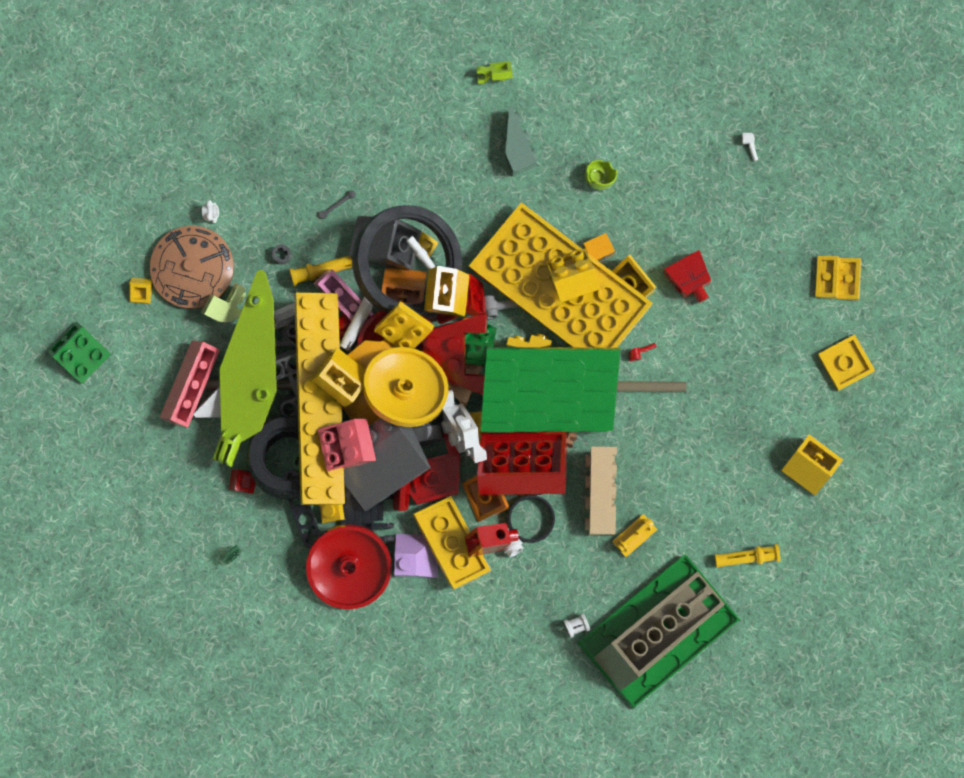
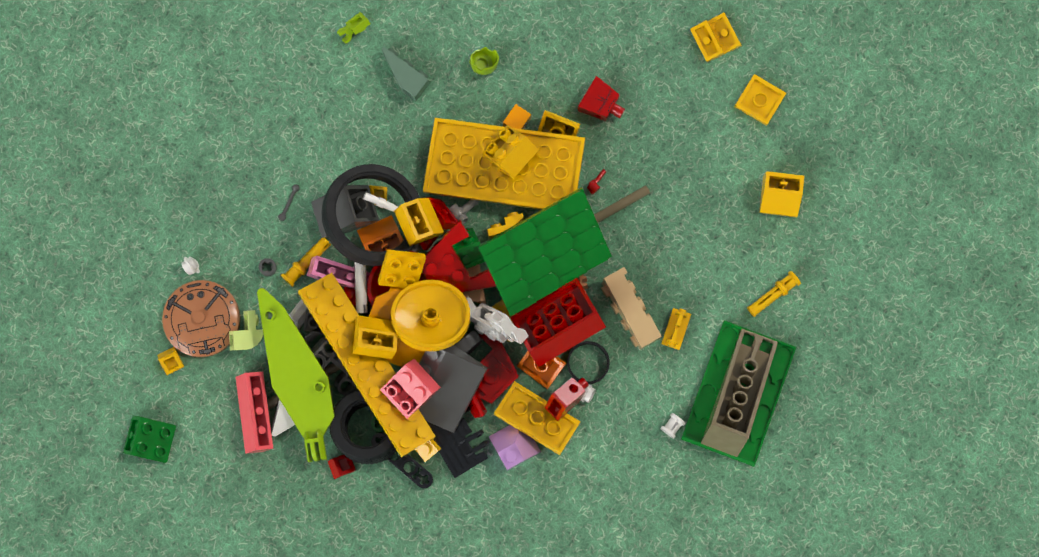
camera: 30 degrees left, 0 degrees up
clear green tile [221,545,242,565] -> none
red dish [306,524,392,609] -> none

